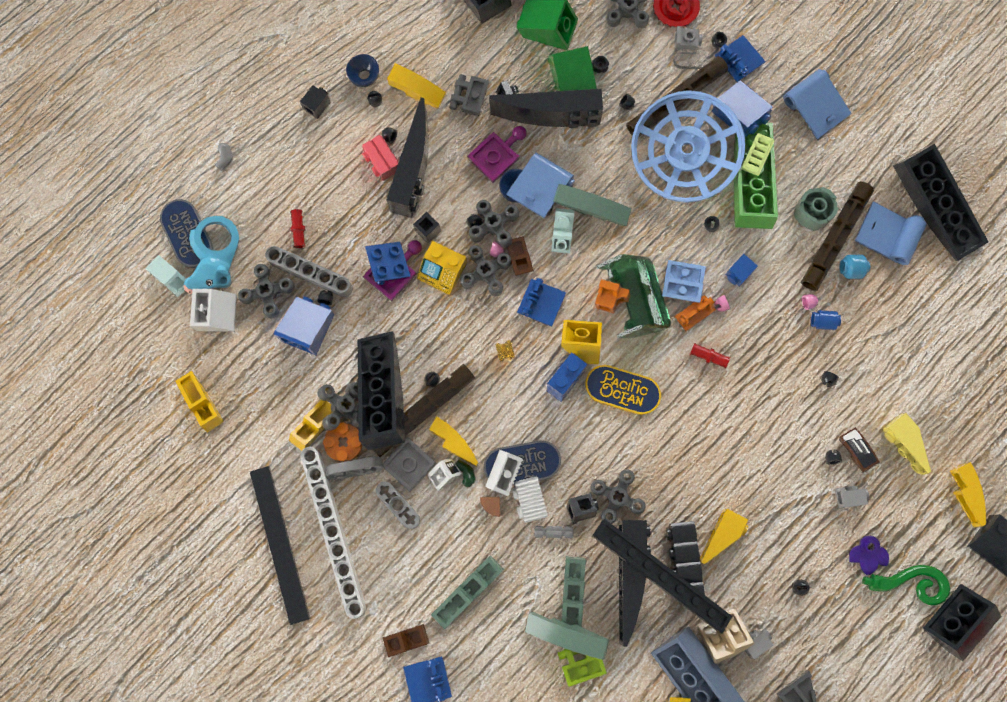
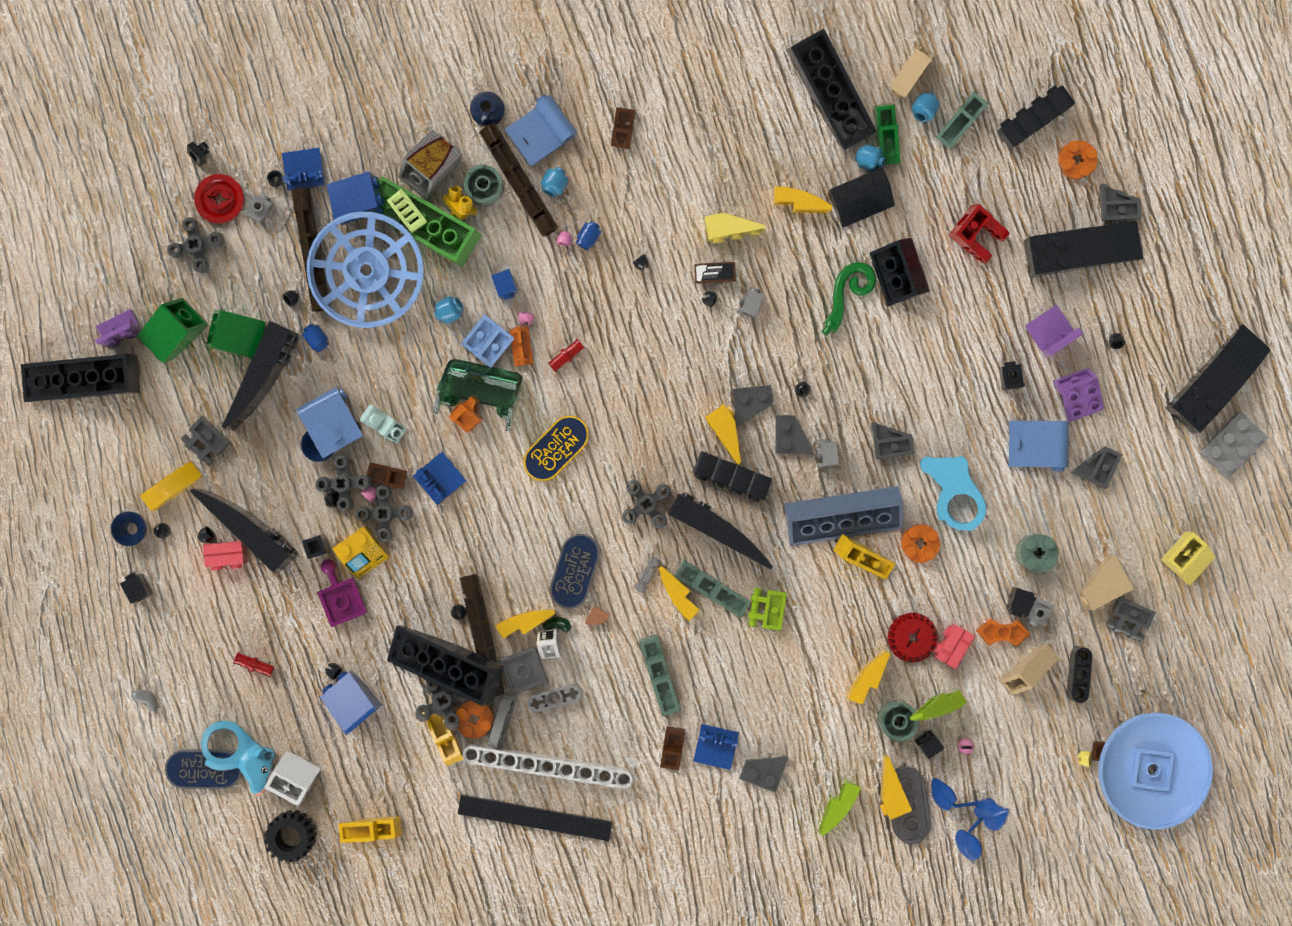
camera: 65 degrees left, 10 degrees up
light aqua slope [145,255,186,297] -> none
dark grey gear [238,264,295,319] -> none
light grey beam [265,246,353,297] -> none
blue hinge [365,242,410,285] -> none
magenta plate [467,126,527,183] -> none
white brick [485,450,523,496] -> none
clear yellow wheel [495,340,515,362] -> none
black tile [496,81,519,95] -> none
white brick [512,476,548,523] -> none
sand green slope [525,612,609,660] -> none
blue brick [546,352,587,402] -> none
sand green slope [553,184,632,226] -> none
yellow slope [561,320,602,364] -> none
black brick [567,493,599,524] -> none
black plate [592,56,609,73] -> none
black tile [592,519,733,634] -> none
tan slope [697,609,754,664] -> none
black hinge [704,216,720,232] -> none
medium blue door [783,69,852,139] -> none
dark purple plate [849,535,889,575] -> none
black slope [893,143,989,261] -> none
none -> black tyre [264,810,317,863]
none -> blue brick [302,323,330,353]
none -> slope [398,129,462,201]
none -> dark azure head [434,296,464,324]
none -> yellow hips [442,186,477,220]
none -> dark blue piece [470,91,505,127]
none -> reddish brown slope [611,107,636,149]
none -> yellow slope [659,565,699,621]
none -> dark grey wing [732,385,773,426]
none -> dark grey wing [775,415,813,454]

